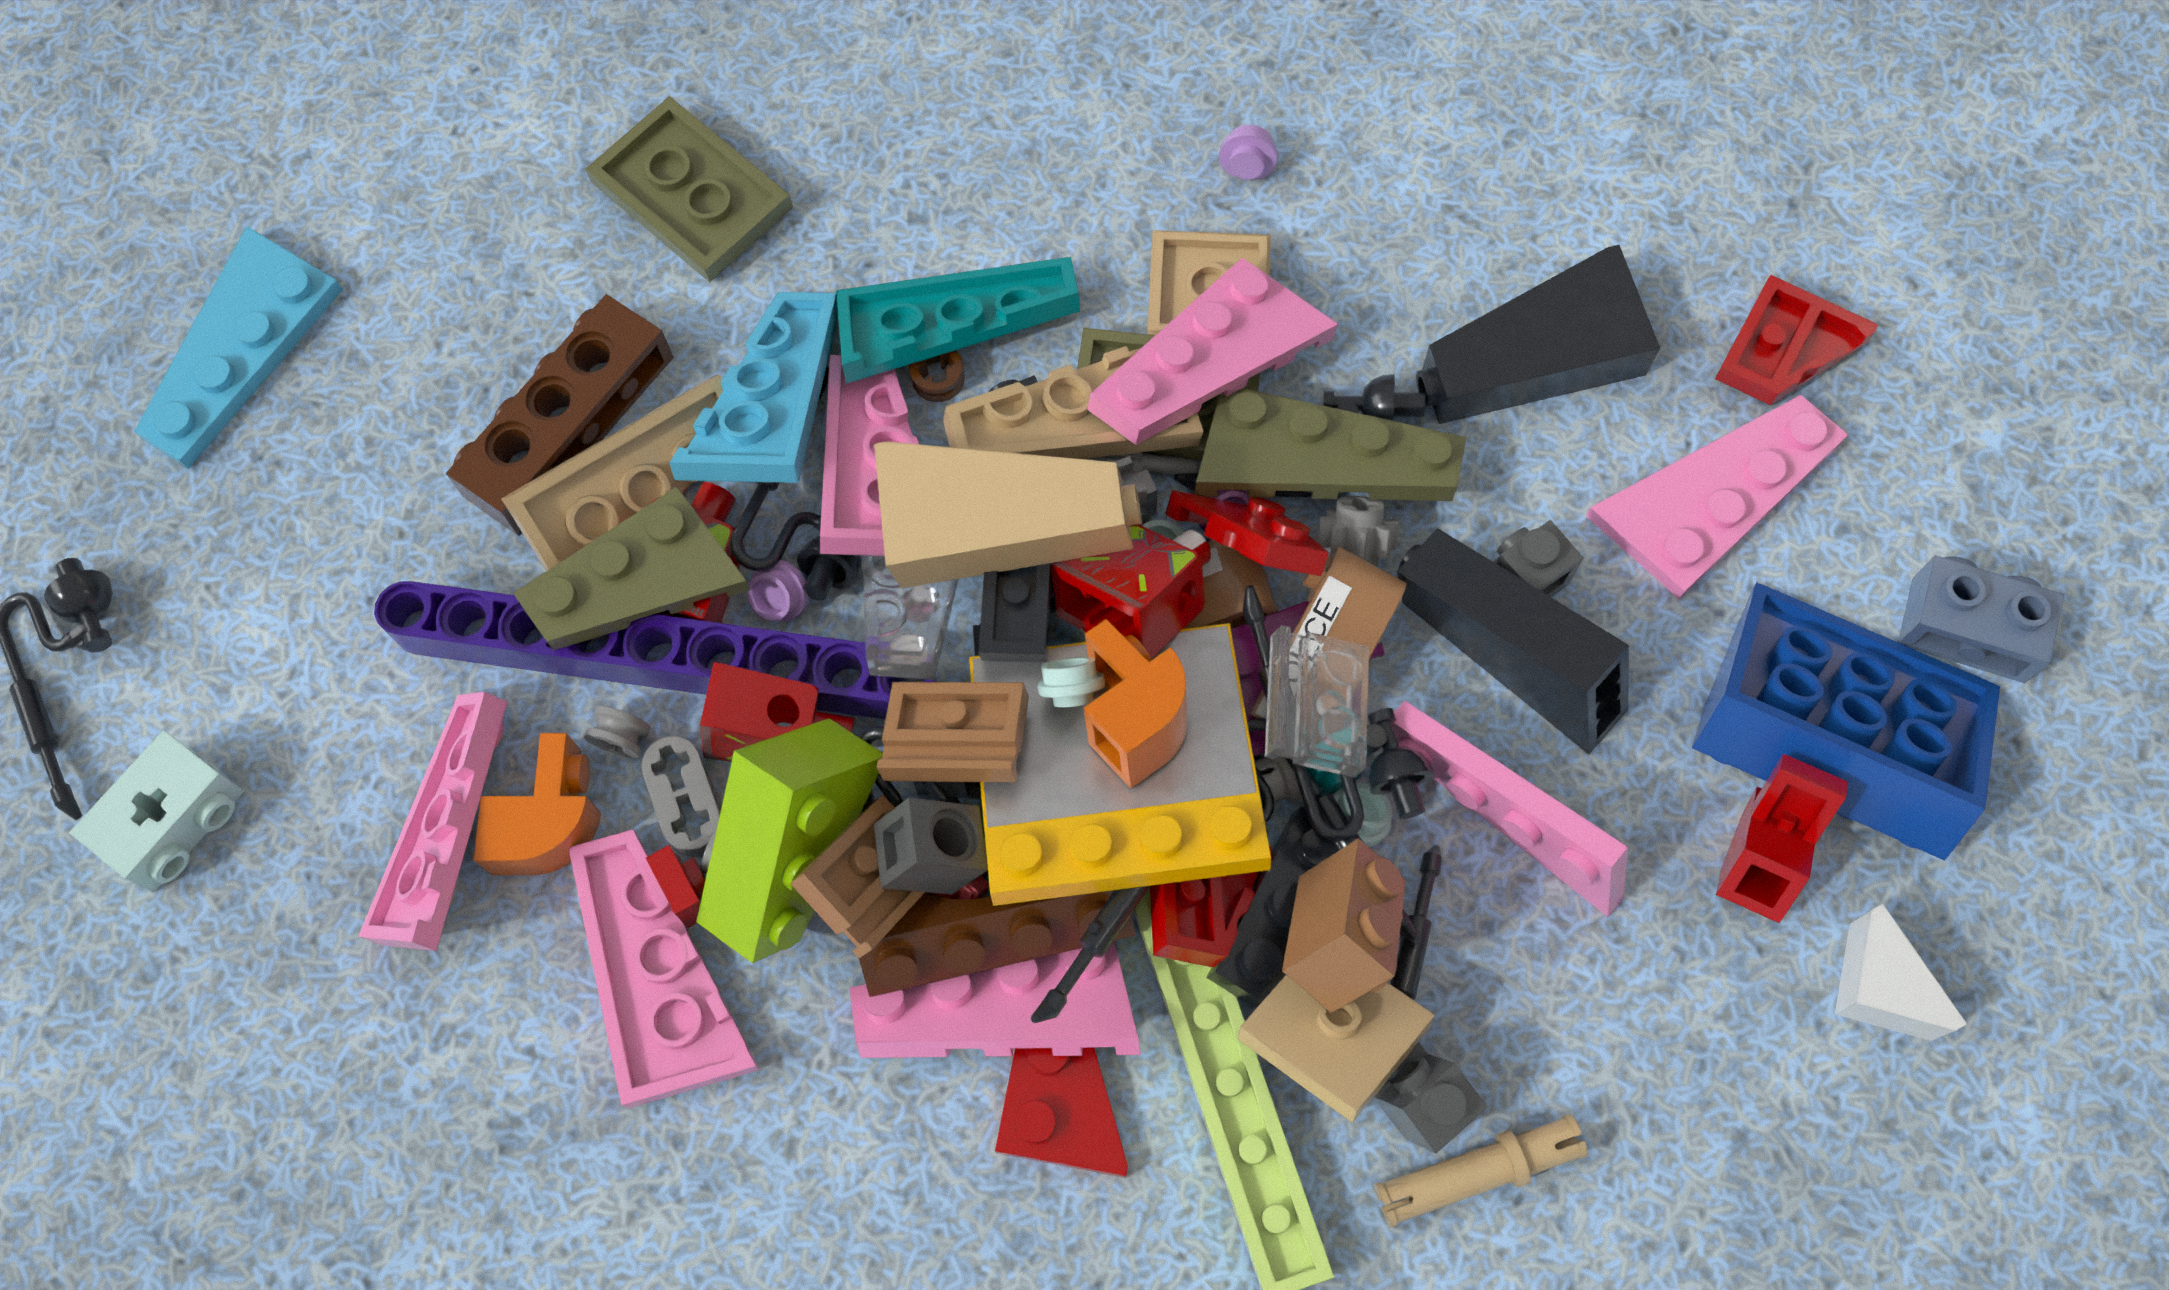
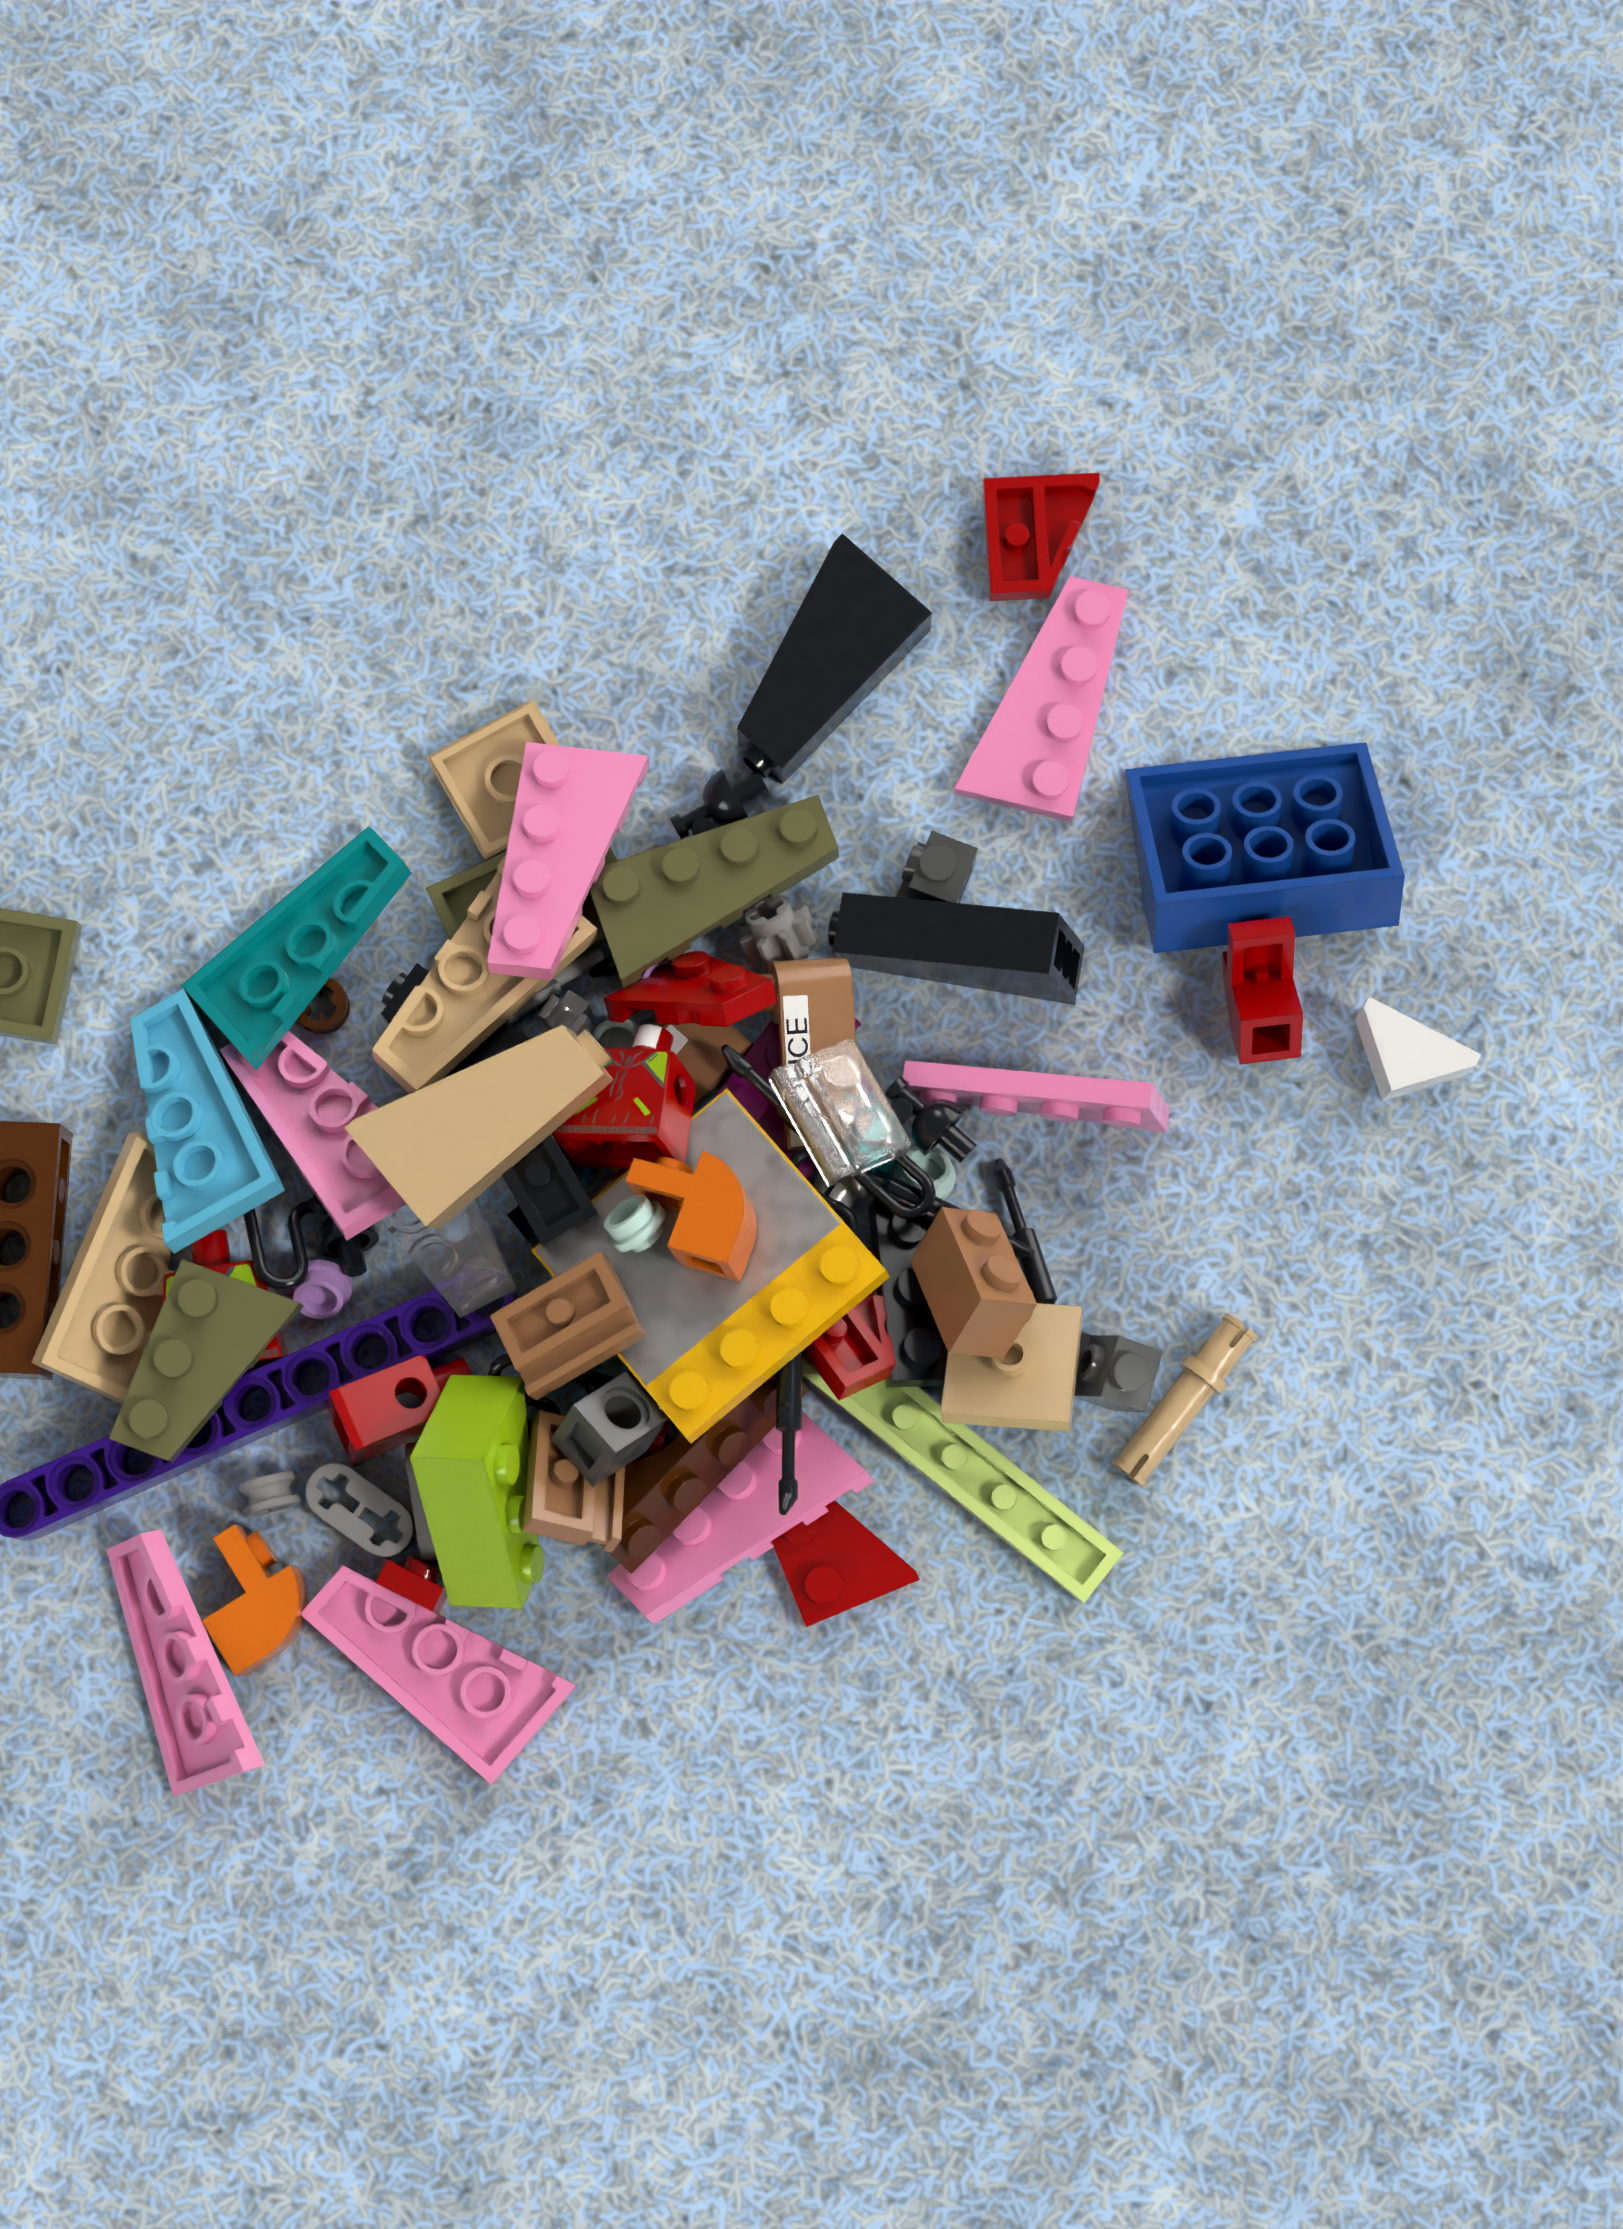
camera: 35 degrees left, 10 degrees up
lavender plate [1219,125,1278,180] -> none
sand blue brick [1898,555,2065,683] -> none

